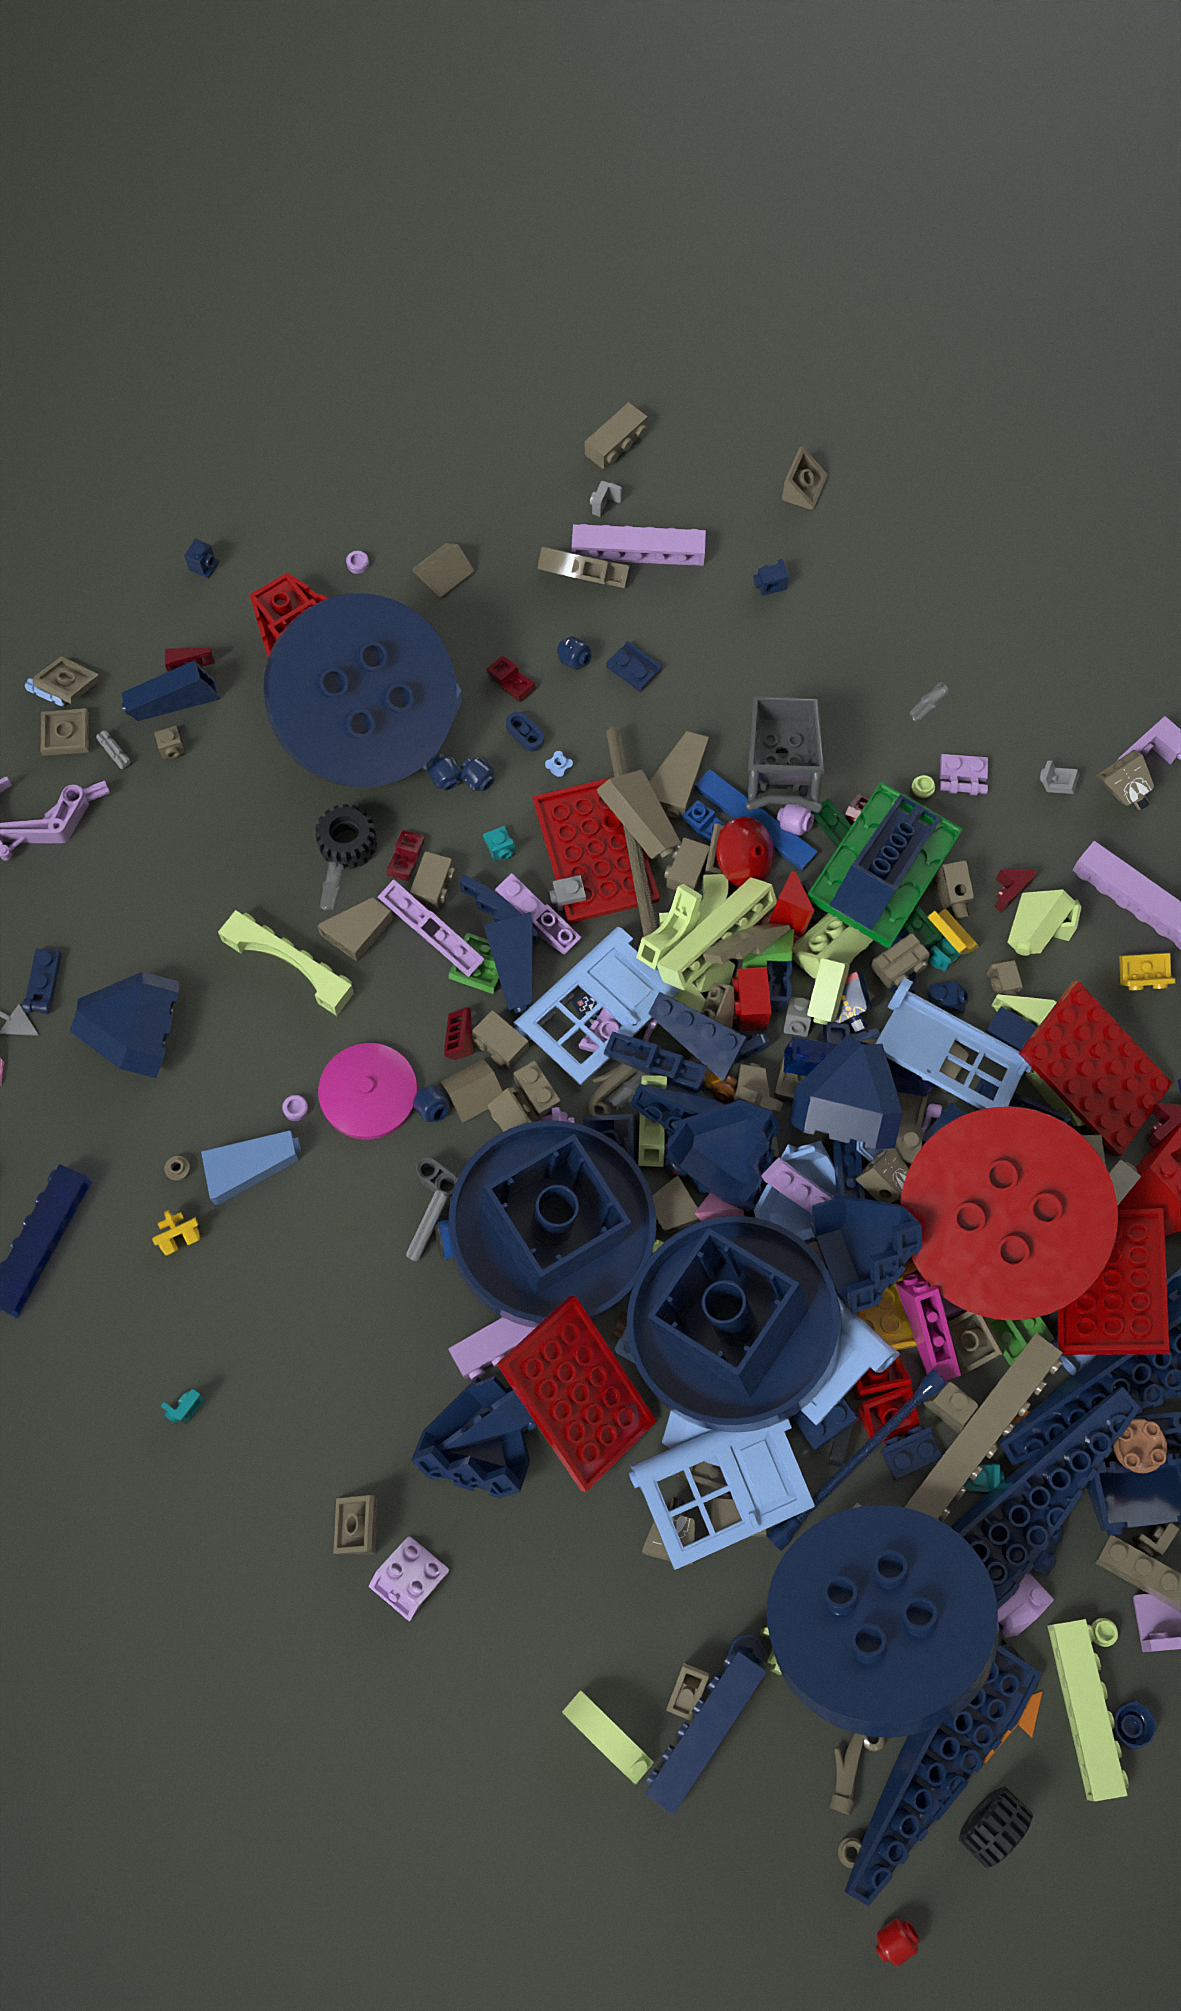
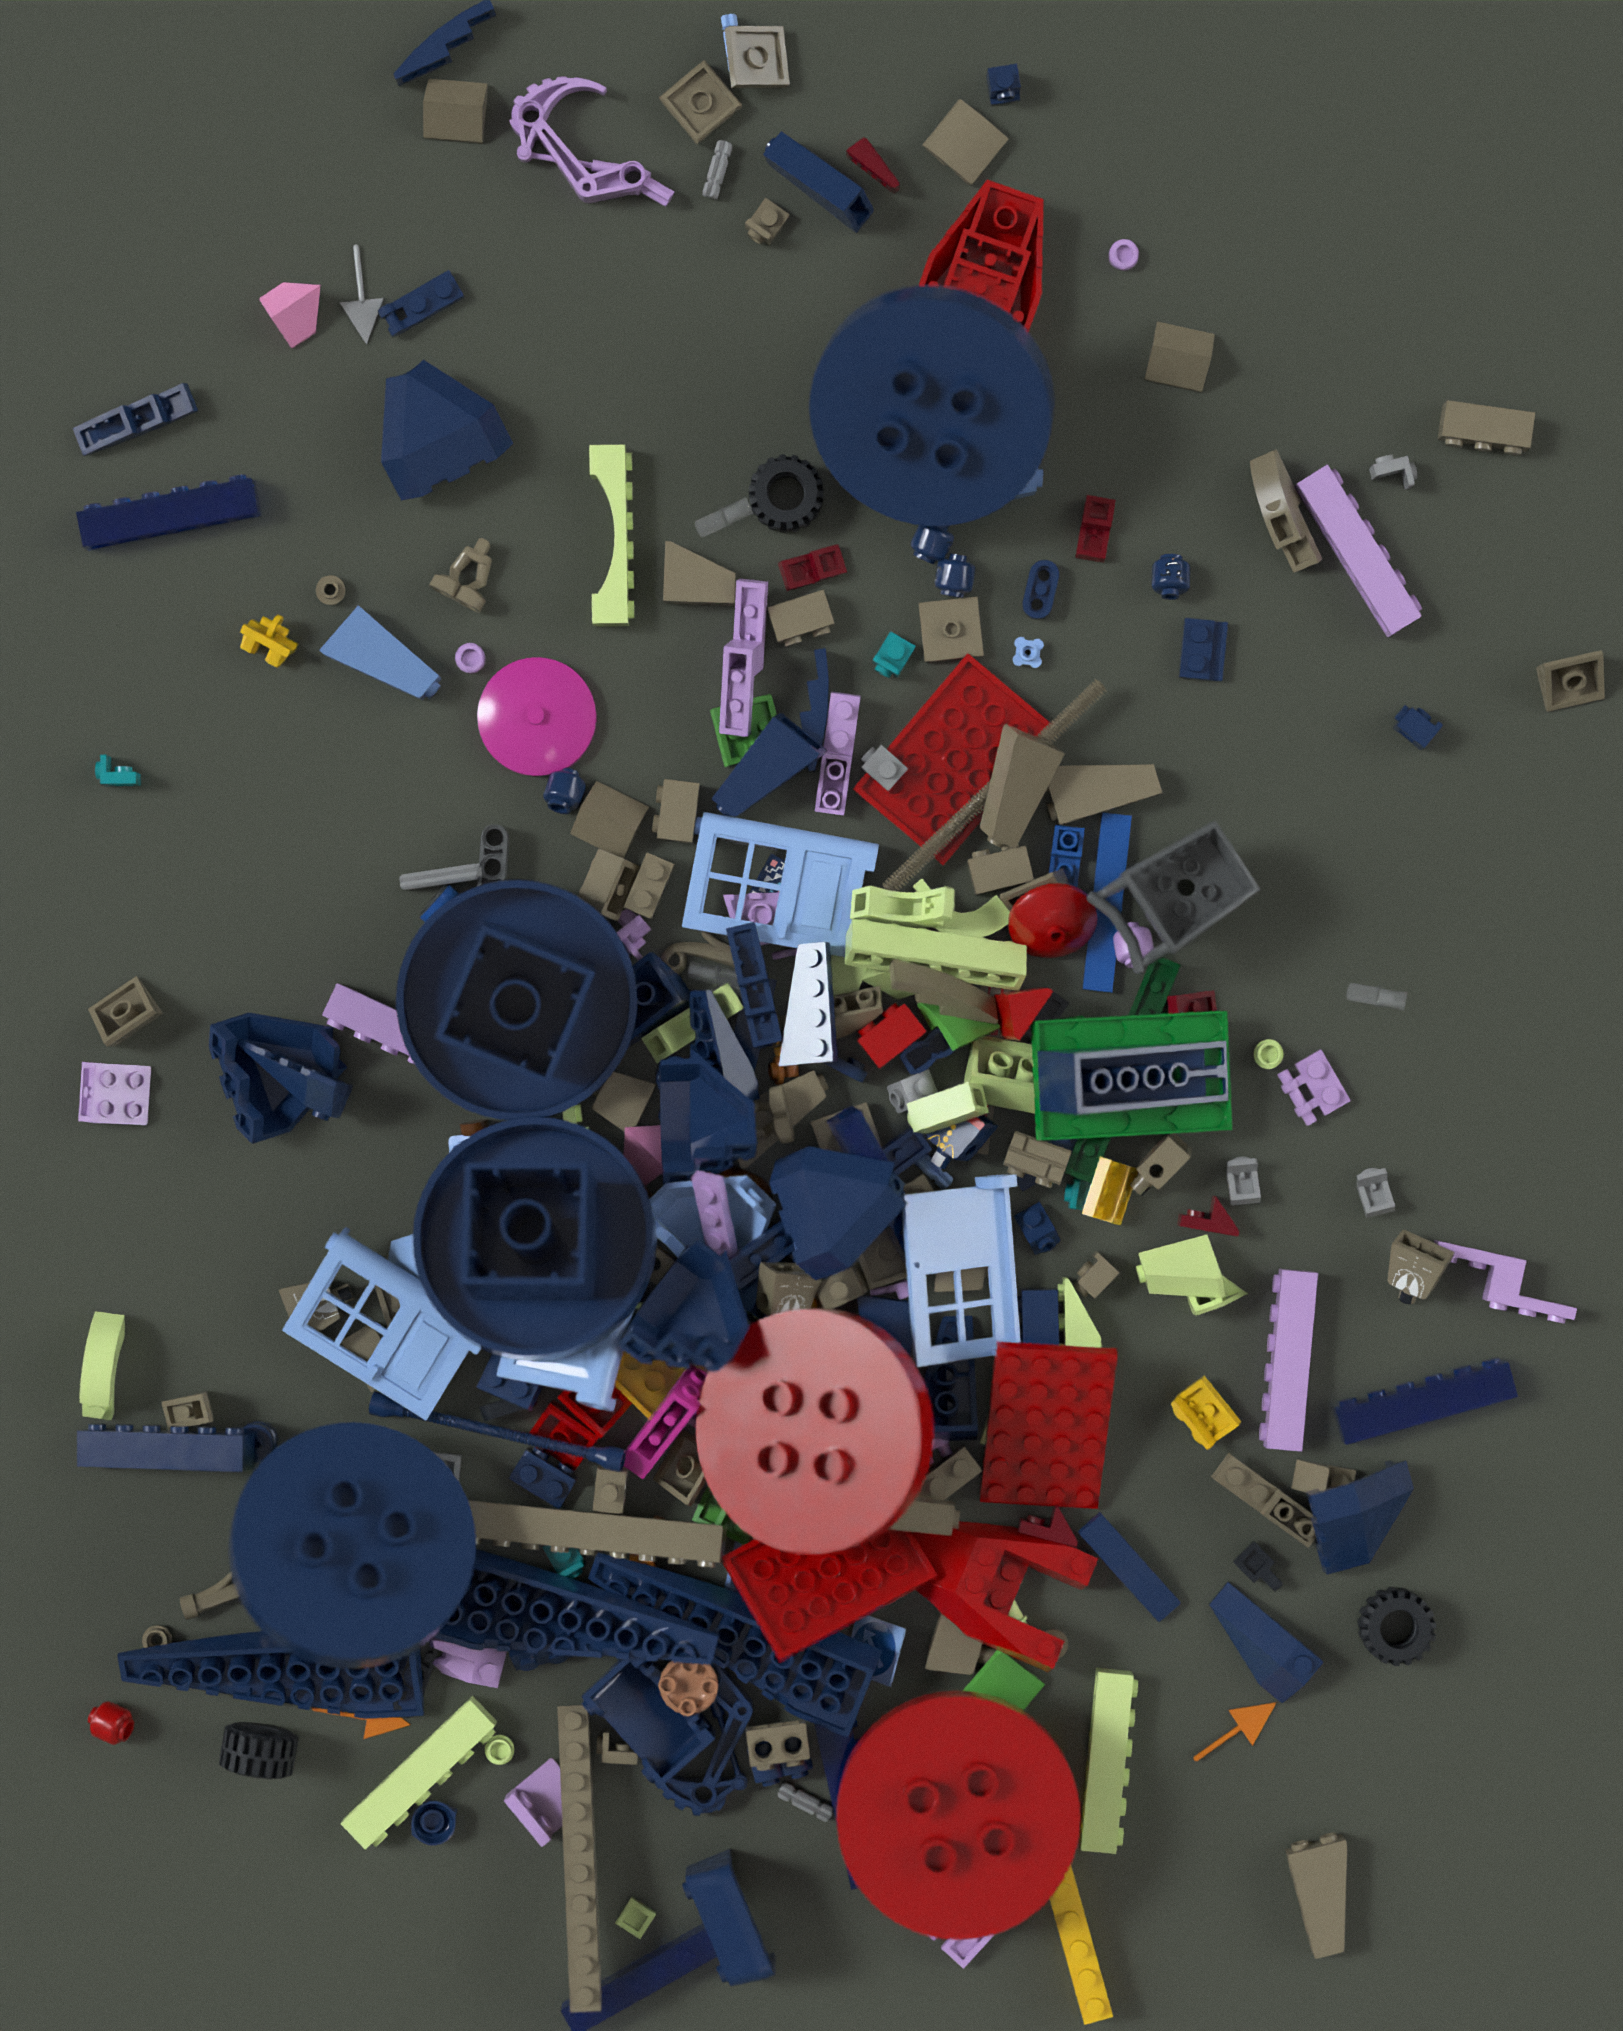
camera: 60 degrees right, 20 degrees up
dark red slope [444,1007,474,1060] -> none
red plate [497,1296,657,1492] -> none
none -> dark tan piece [429,538,492,613]
none -> dark tan plate [918,597,984,663]
none -> dark tan slope [922,99,1008,185]
none -> light grey bracket [1226,1156,1261,1205]

